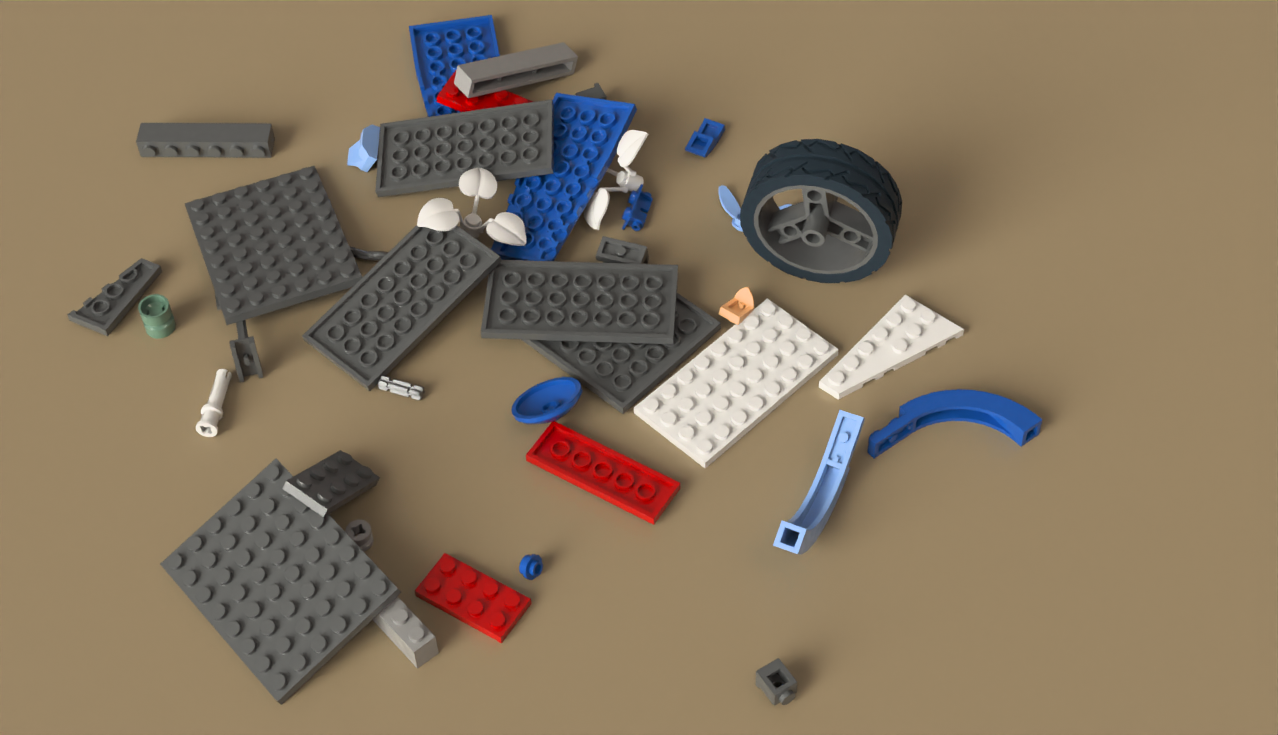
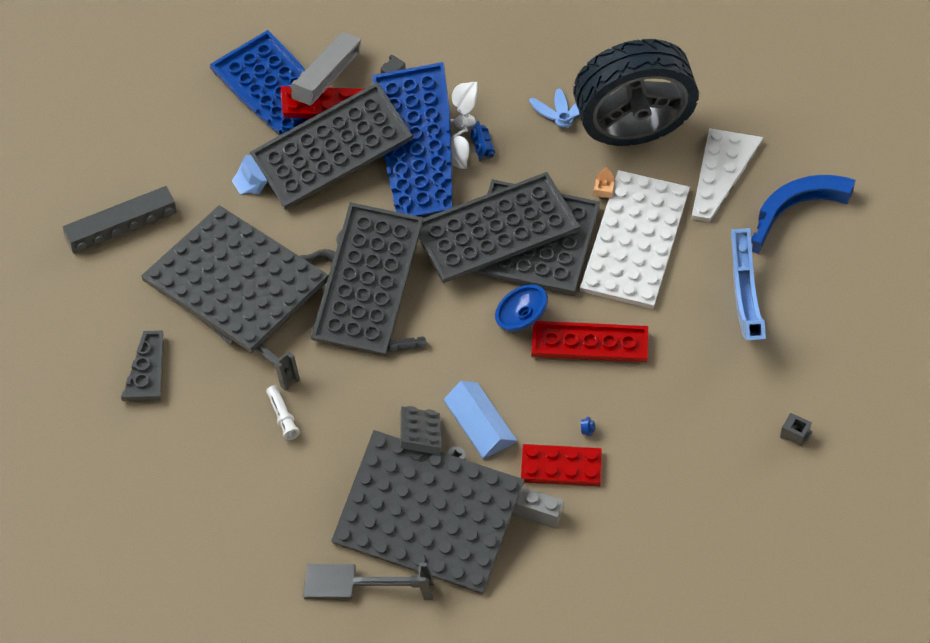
camera: 30 degrees left, 5 degrees up
sand green wheel [138,294,176,339] -> none
white plant [417,168,527,246] -> none
dark grey panel [596,236,649,264] -> none
blue slope [685,118,725,158] -> none
none -> piece [303,563,434,600]
none -> light blue slope [444,381,517,460]

